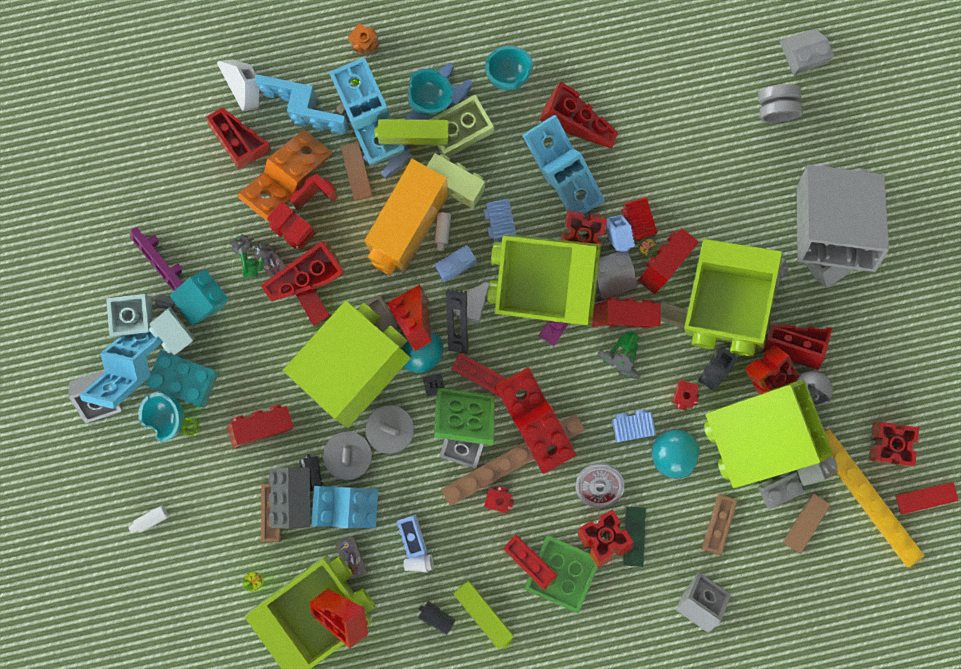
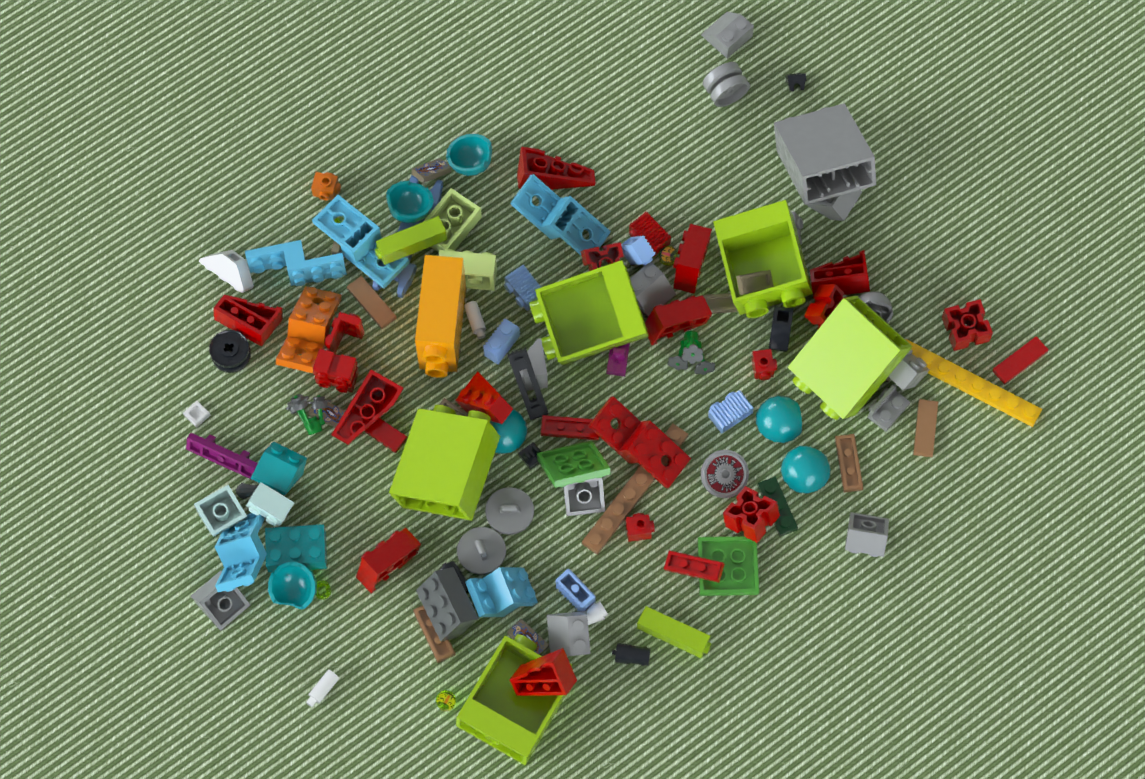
camera: 25 degrees left, 15 degrees down
none -> white tile [183,401,211,428]
none -> black wheel [209,330,251,373]
none -> dark tan tile [411,158,452,183]
none -> light grey slope [547,611,591,656]
none -> dark tan tile [736,270,773,295]
none -> teal cylinder [781,446,831,493]
none -> black tile [785,73,807,91]

